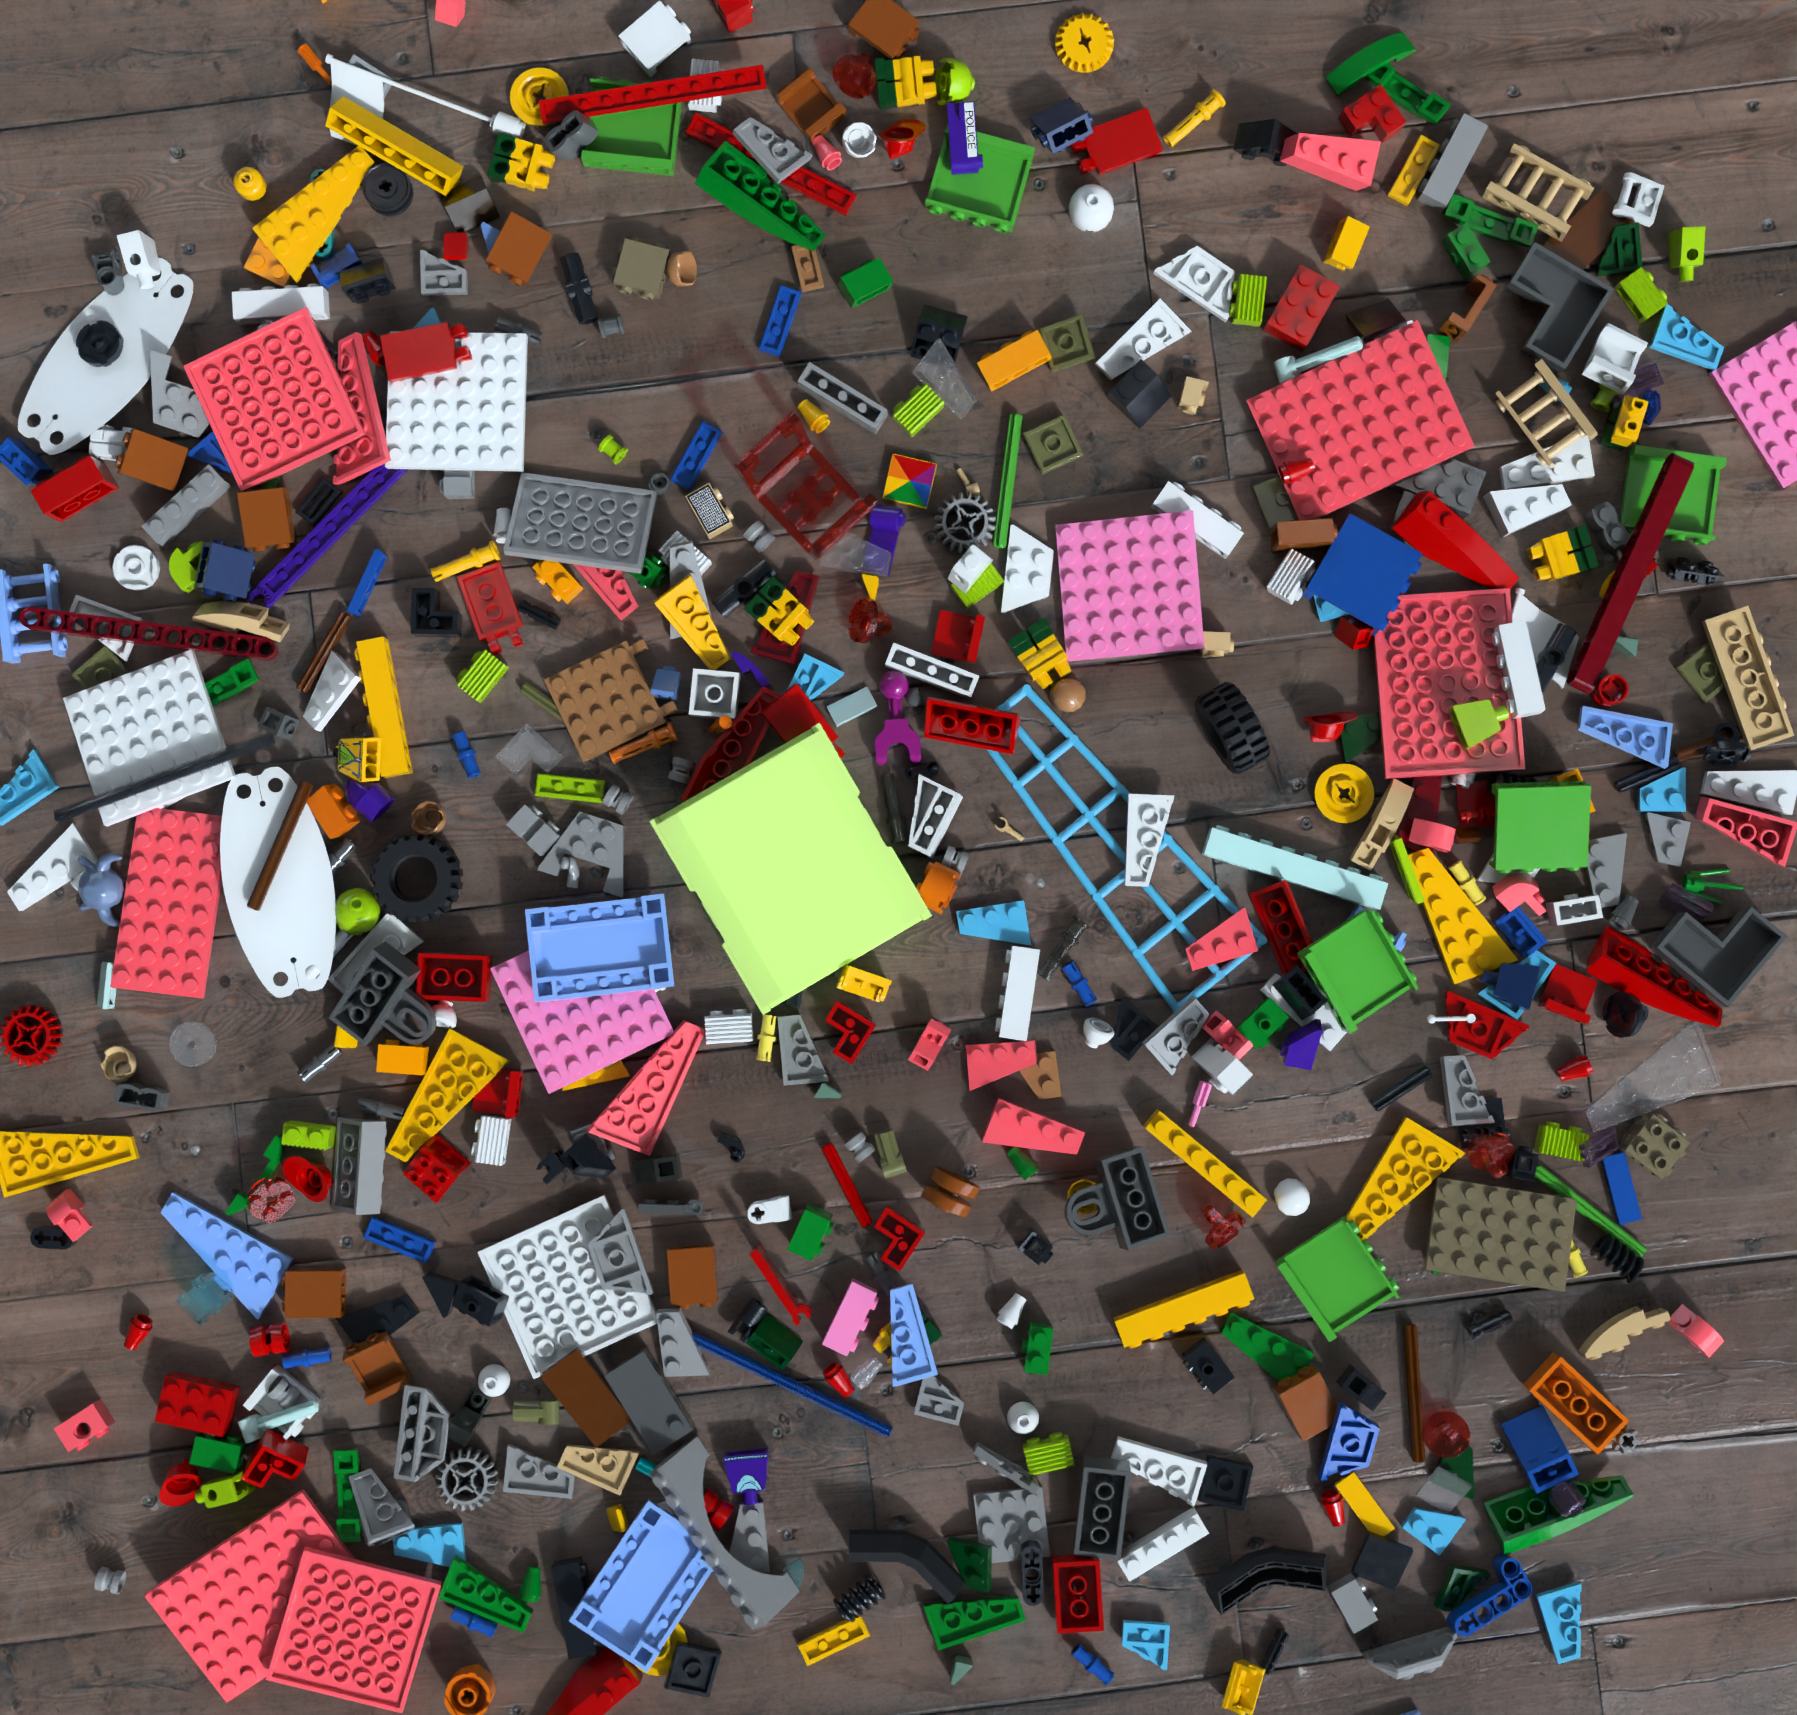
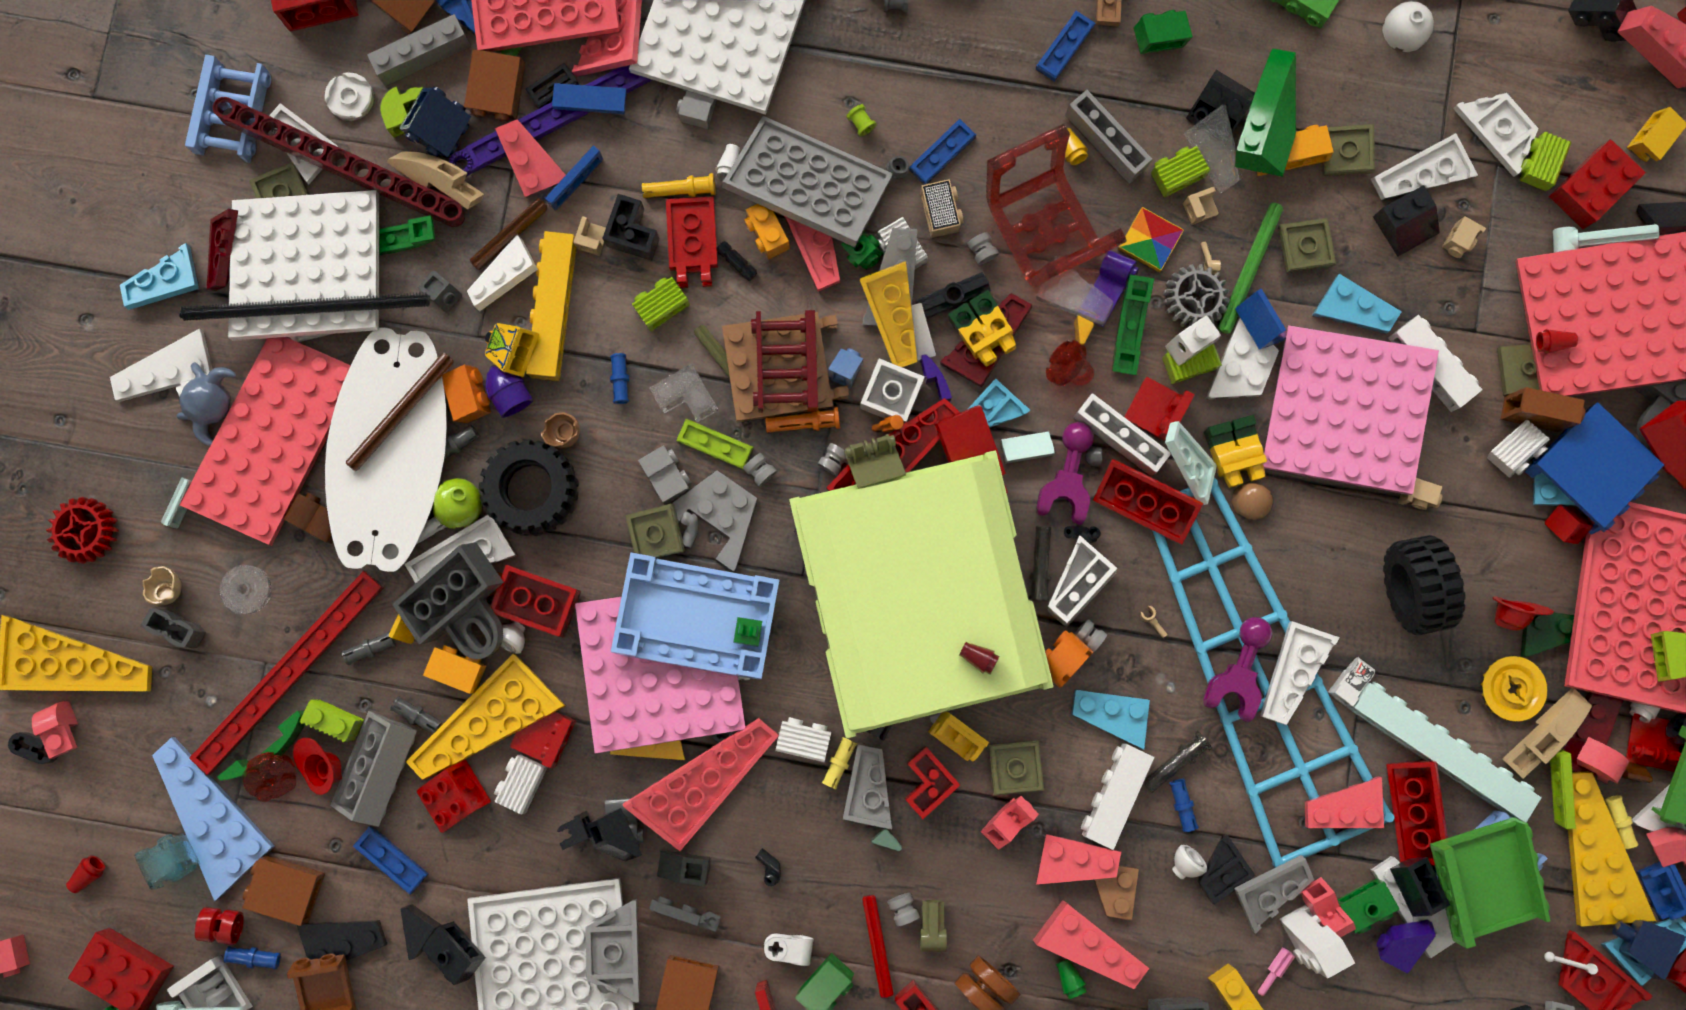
camera: 10 degrees right, 5 degrees down
none -> red plate [189,571,384,775]
none -> dark red wing [206,209,238,291]
none -> reddish brown brick [284,492,333,544]
none -> coral wing [495,119,566,197]
none -> blue tile [552,83,627,114]
none -> tan panel [573,216,606,256]
none -> olive tile [625,503,685,558]
none -> green tile [733,617,762,647]
none -> dark red fence [751,310,818,413]
none -> olive hinge [844,434,906,489]
none -> white sticker [911,303,936,360]
none -> dark red cone [959,642,1000,674]
none -> olive plate [988,740,1044,796]
none -> green slope [1112,275,1154,375]
none -> light aqua wing [1165,421,1217,505]
none -> tan panel [1183,187,1218,225]
none -> magenta piece [1203,617,1272,722]
none -> green wedge [1235,48,1296,177]
none -> blue slope [1235,288,1286,350]
none -> medium azure wing [1312,274,1401,334]
none -> white leg [1328,657,1375,707]

